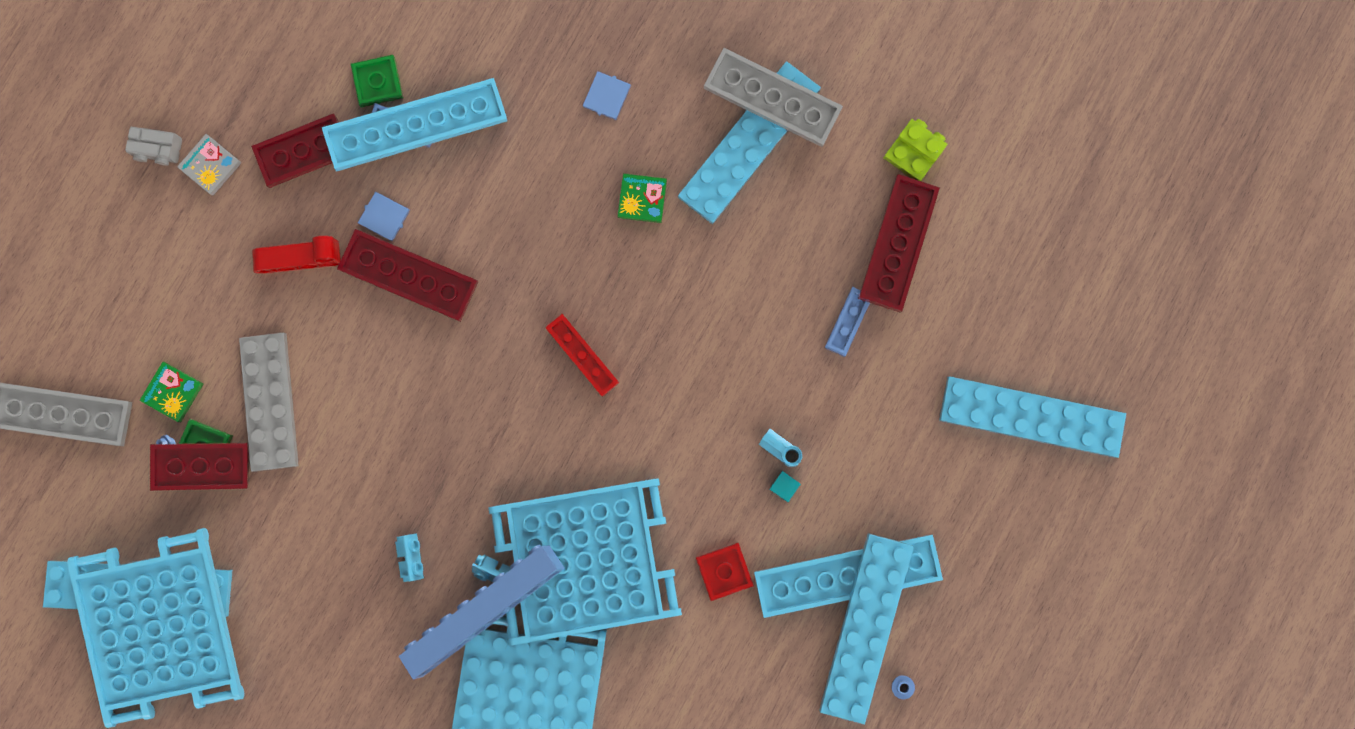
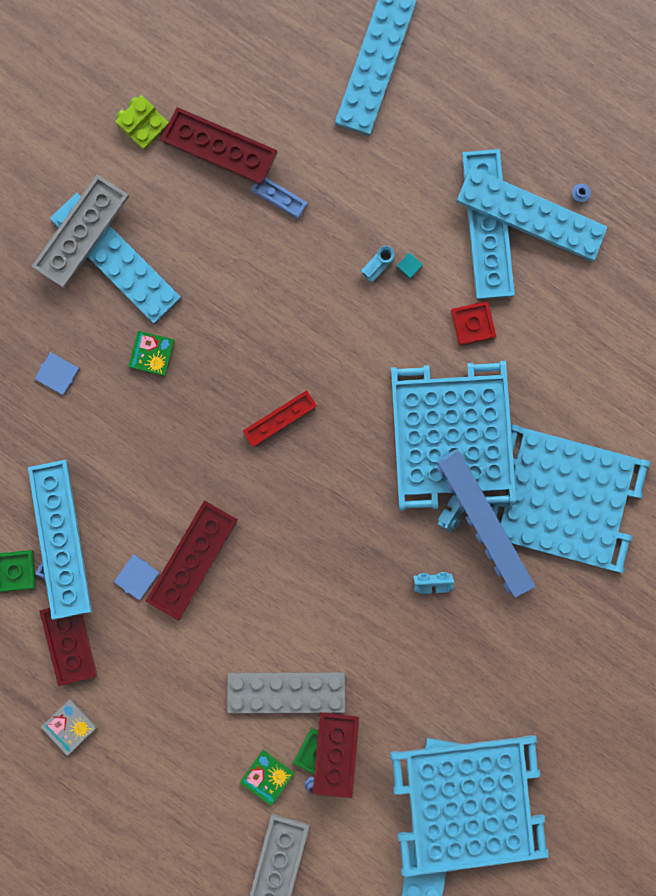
camera: 85 degrees left, 0 degrees up
light grey brick [125,126,182,166] -> none
red beam [252,236,341,274] -> none

